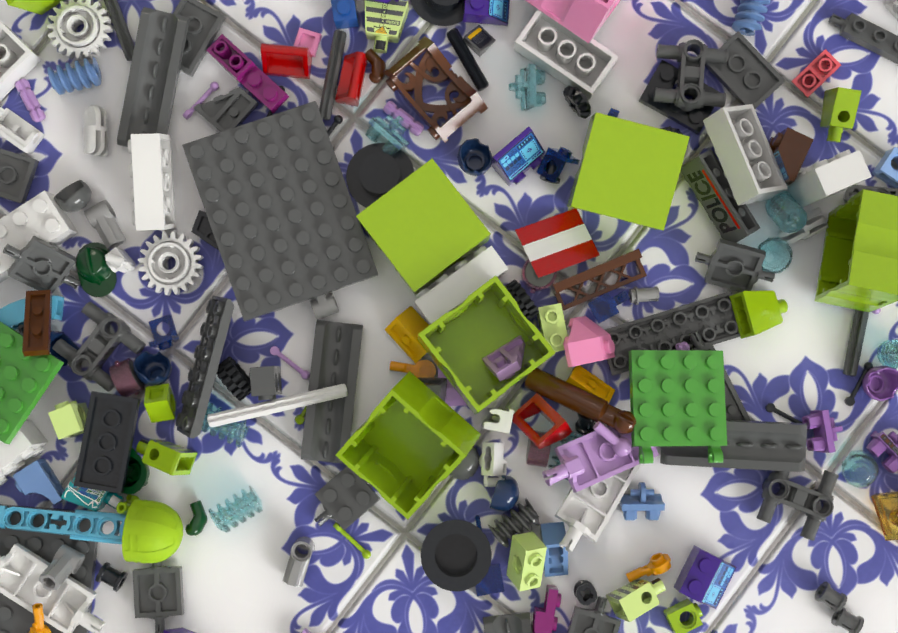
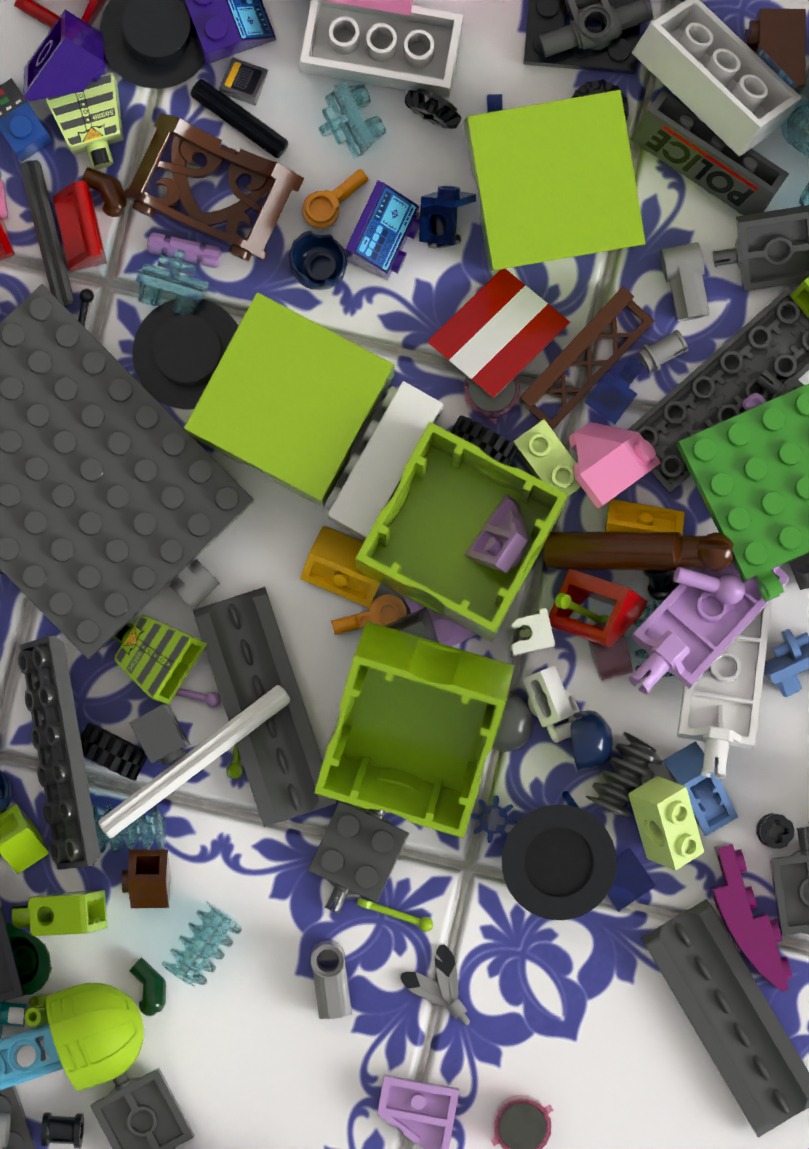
camera: 20 degrees left, 0 degrees up
none -> lime torso [113,615,207,705]
none -> reddish brown brick [122,849,171,908]
none -> light orange plate [302,169,369,229]
none -> light grey piece [400,945,470,1026]
none -> clear blue gear [470,795,517,843]
none -> lime hinge [555,593,609,628]
none -> light grey piece [660,242,710,321]

